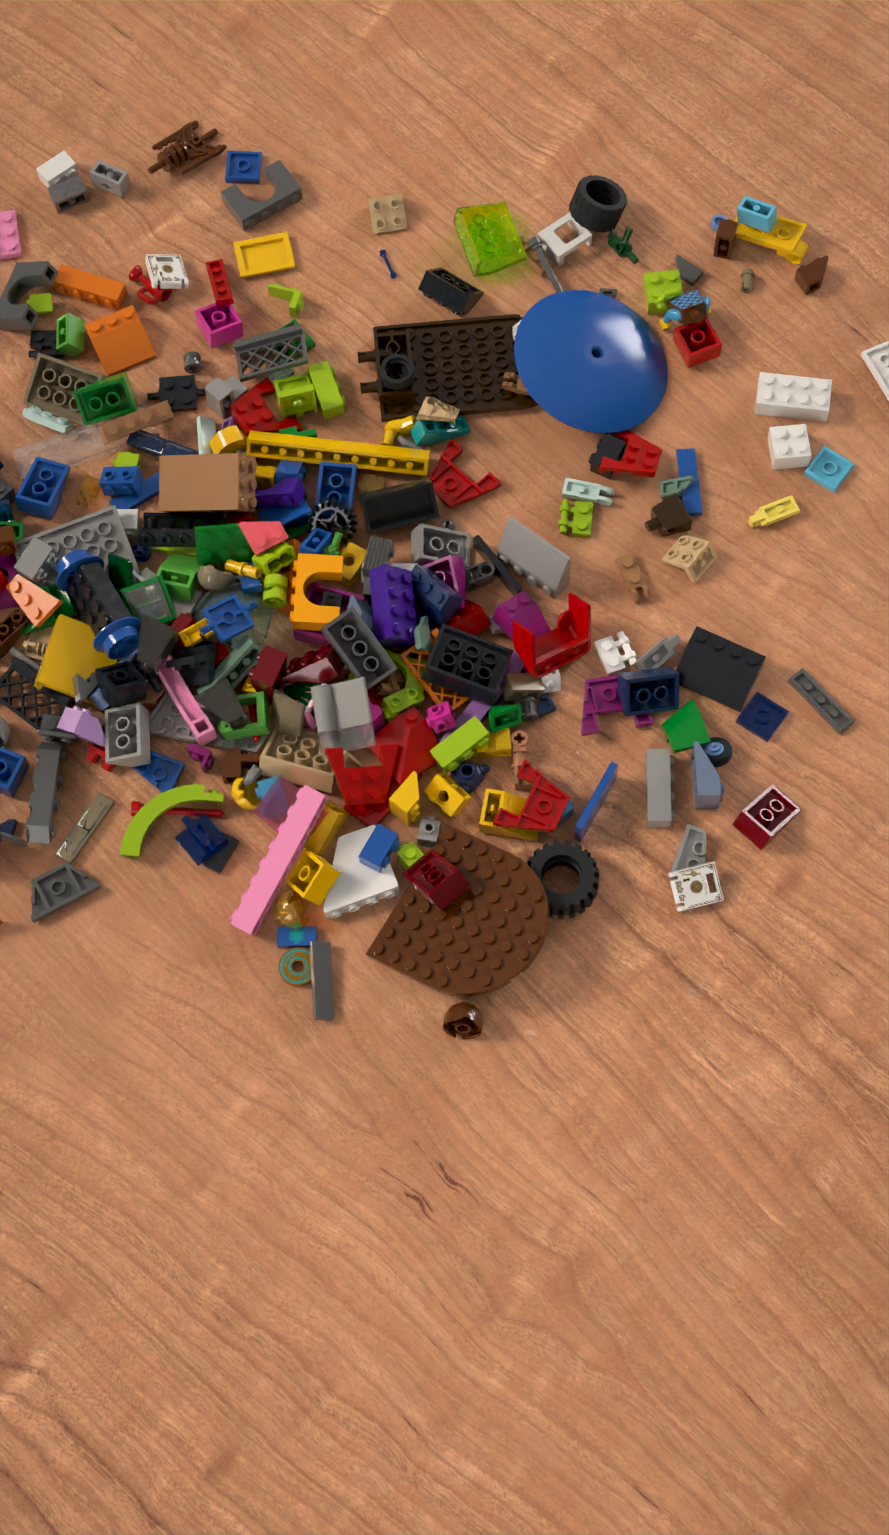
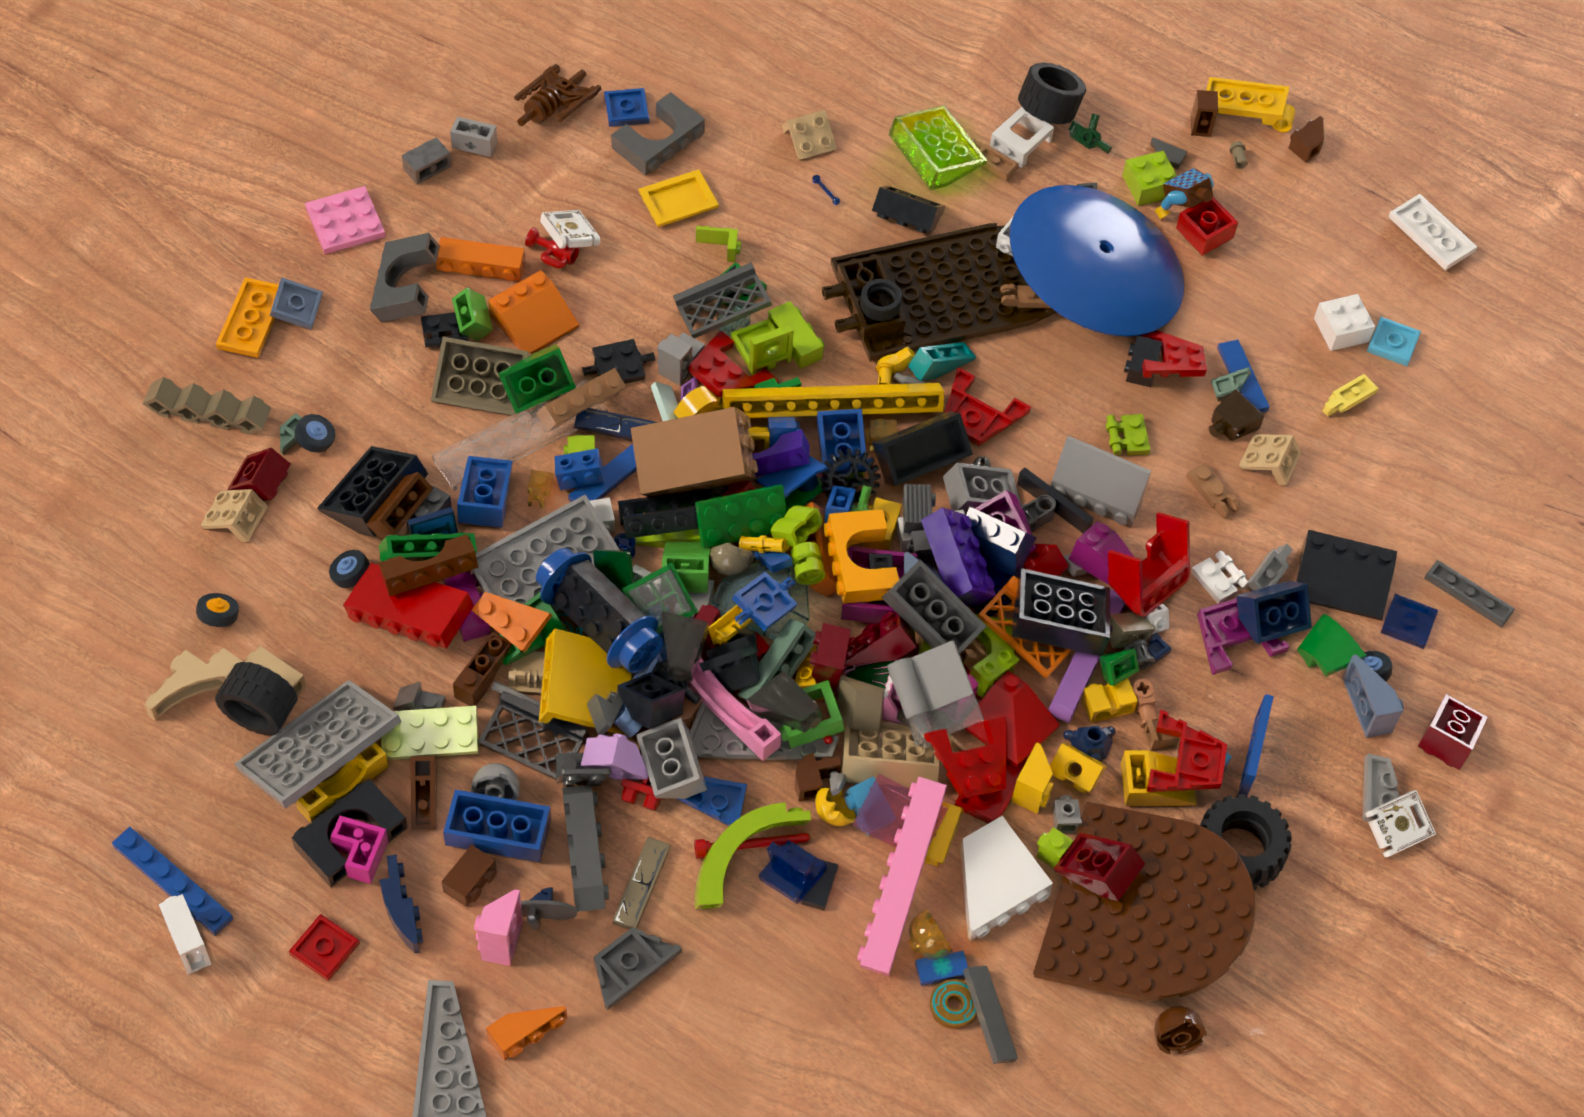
camera: 20 degrees left, 10 degrees down
light grey brick [14,536,59,586] -> none
light aqua hinge [22,406,74,433] -> none
lime brick [26,293,53,314] -> none
white brick [36,151,79,188] -> none
dark grey wheel [183,351,202,373] -> none
magenta bracket [187,743,215,773] -> none
dark pink brick [195,303,244,349] -> none
red tile [205,259,234,307] -> none
coral wing [238,521,289,556] -> none
yellow brick [284,849,341,906] -> none
blue brick [358,824,400,873] -> none
sand green tile [414,616,432,651] -> none
tan slope [416,396,460,422] -> none
dark pink brick [426,701,457,734] -> none
lime brick [430,716,492,774] -> none
dark grey piece [527,236,564,293] -> none
light aqua hinge [561,478,615,506] -> none
light grey brick [646,749,675,828] -> none
lime arm [655,288,680,309] -> none
medium blue tile [711,214,728,232] -> none
medium azure brick [737,196,777,233] -> none
white brick [754,372,832,422] -> none

